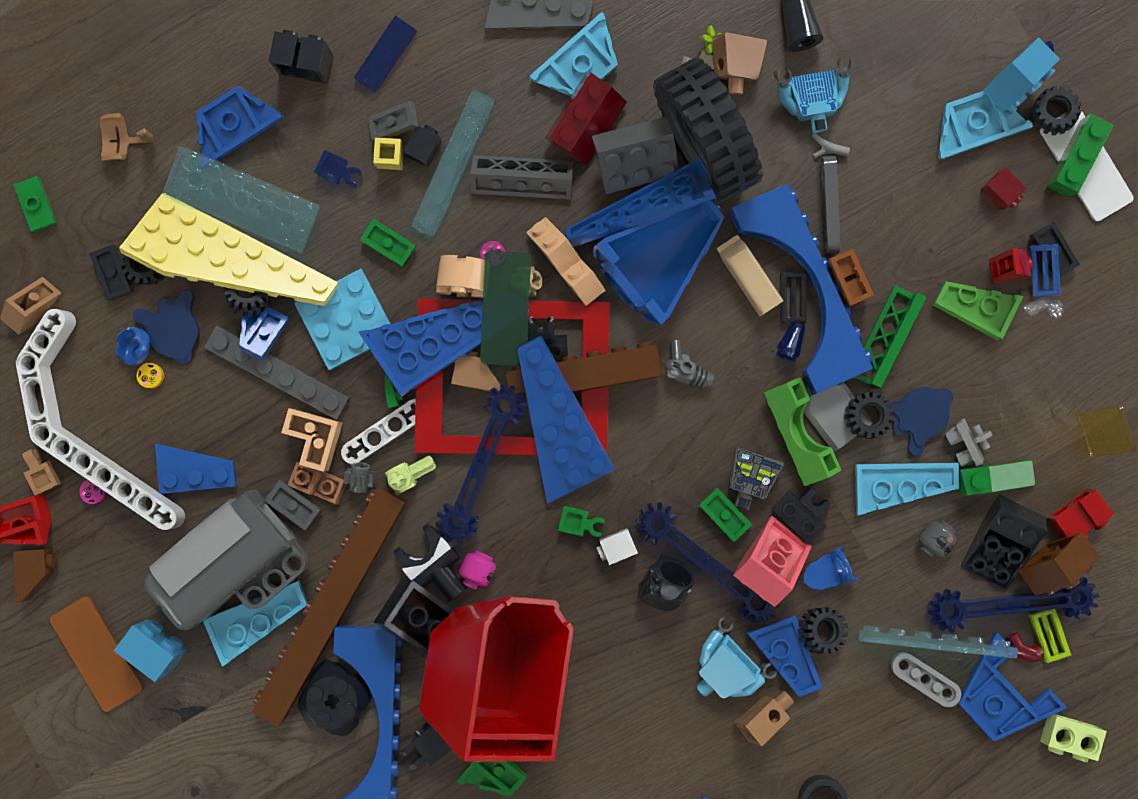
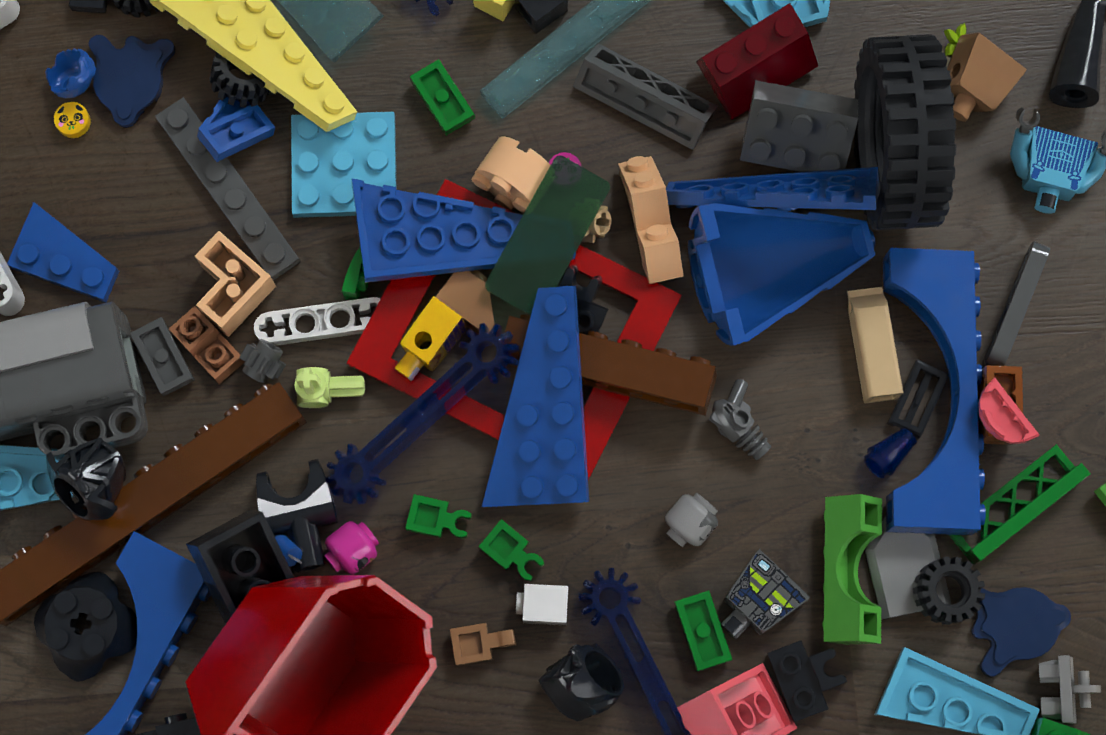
camera: 20 degrees right, 10 degrees down
light grey bar [812,133,850,158] -> none
none -> black piece [46,437,126,520]
none -> blue piece [275,535,302,567]
none -> yellow torso [395,296,467,381]
none -> green plate [405,494,472,539]
none -> medium nougat plate [450,623,517,666]
none -> light grey head [665,493,718,547]
none -> coral plate [978,377,1040,444]

